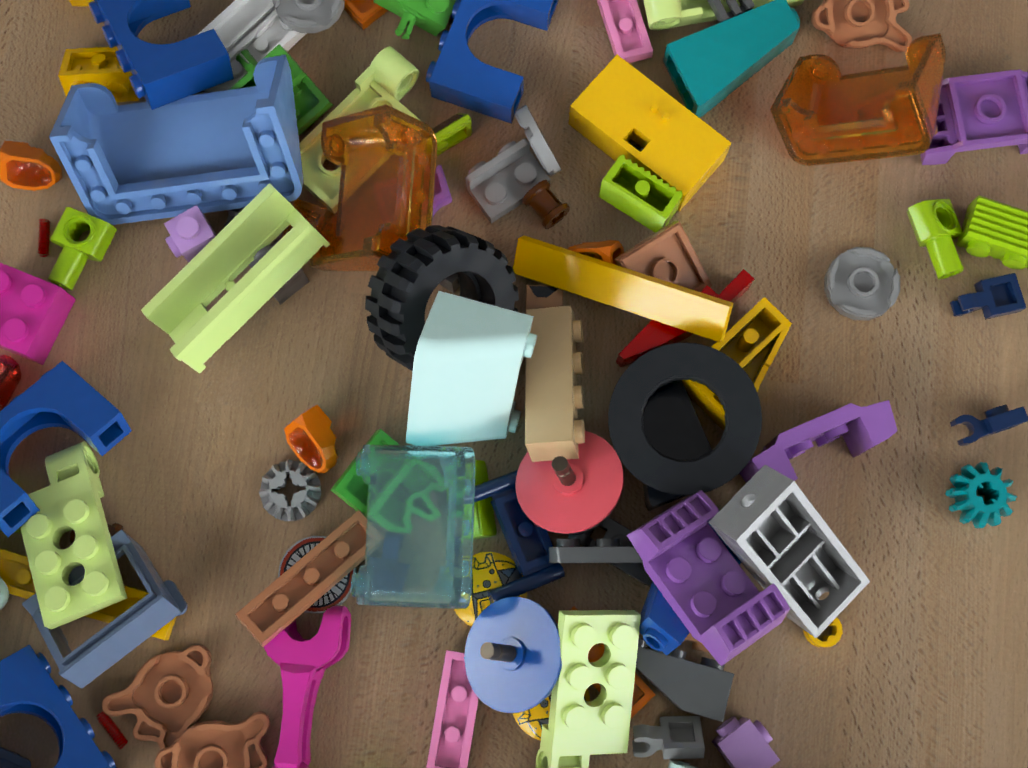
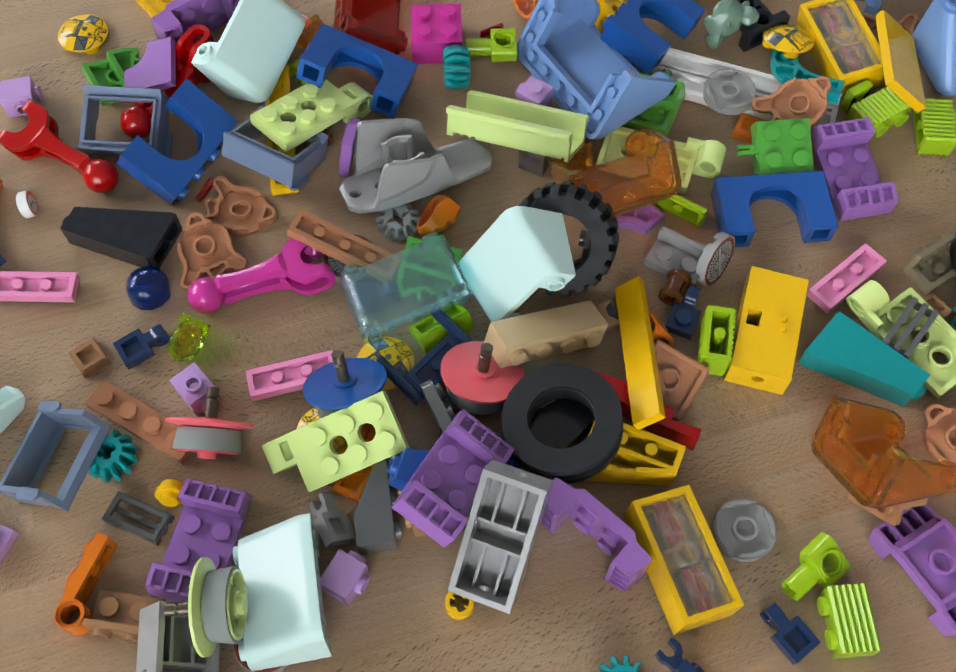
camera: 65 degrees right, 15 degrees down
none -> medium lavender tile [338,118,361,177]
none -> light grey piece [339,118,492,214]
none -> teal gear [442,45,471,90]
none -> brick [623,485,744,636]
none -> dark blue plate [665,285,702,340]

